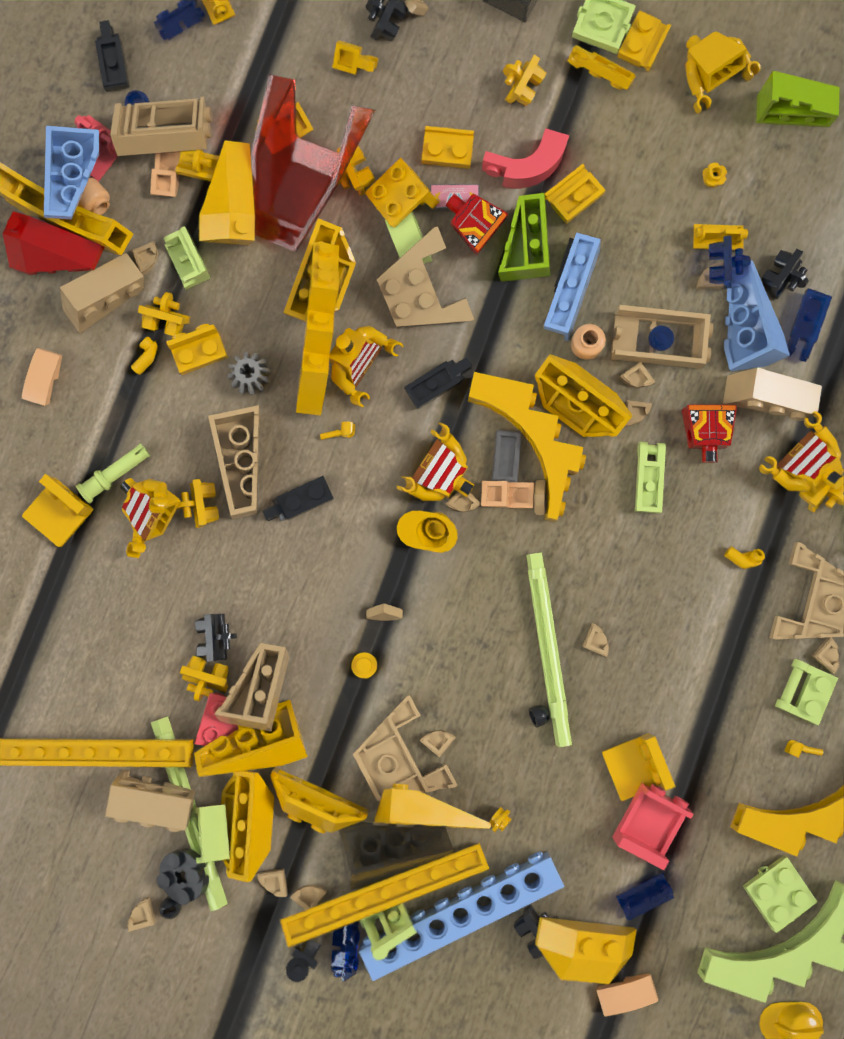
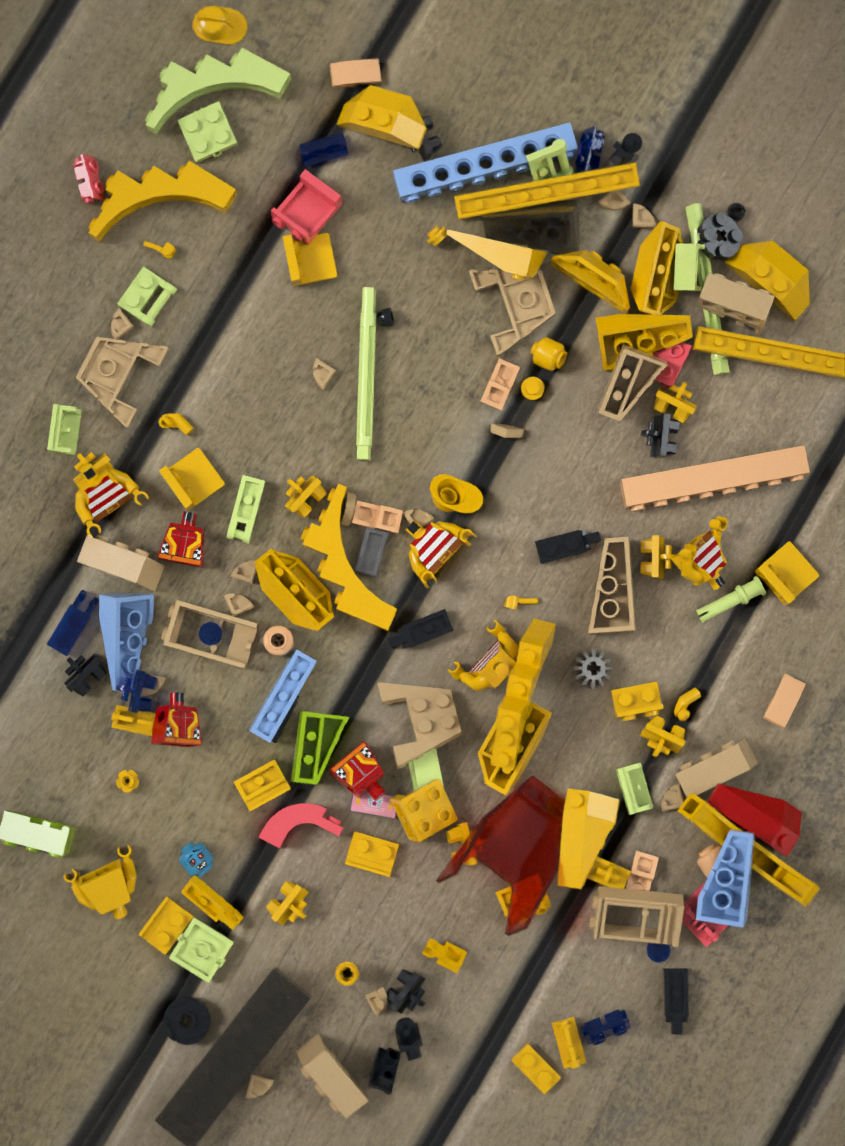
camera: 175 degrees left, 0 degrees up
tan tile [128,897,156,932] -> none
tan tile [420,730,456,757] -> none
none -> red torso [151,692,202,747]
none -> yellow bracket [159,448,225,511]
none -> dark azure head [179,841,214,878]
none -> yellow hips [284,475,327,518]
none -> yellow cone [335,962,359,986]
none -> light nougat slope [481,358,520,410]
none -> yellow head [531,337,567,371]
none -> light nougat brick [620,445,810,512]
none -> yellow wedge [724,241,810,322]

